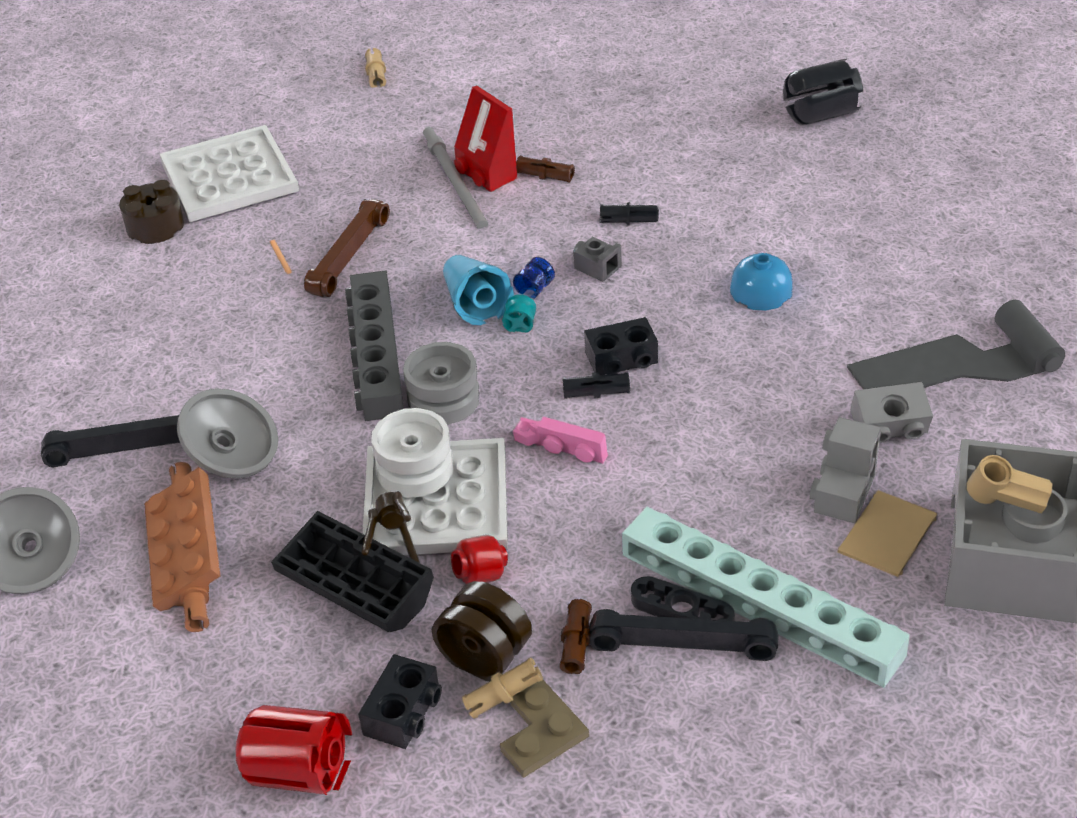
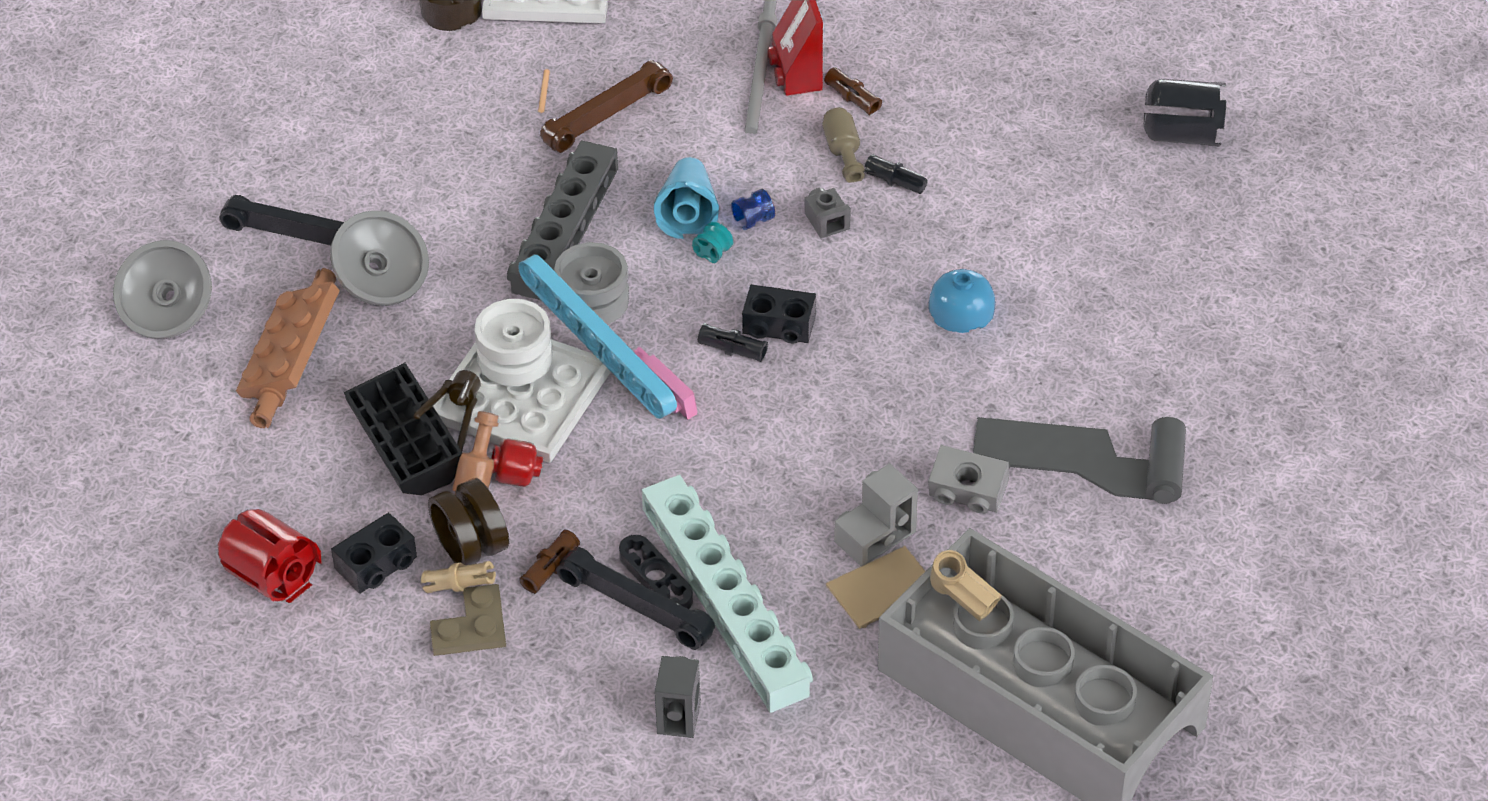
camera: 25 degrees right, 5 degrees up
none -> nougat piece [452,411,499,495]
none -> medium azure beam [518,255,677,419]
none -> dark grey brick [654,656,701,738]
none -> dark tan piece [822,107,865,183]

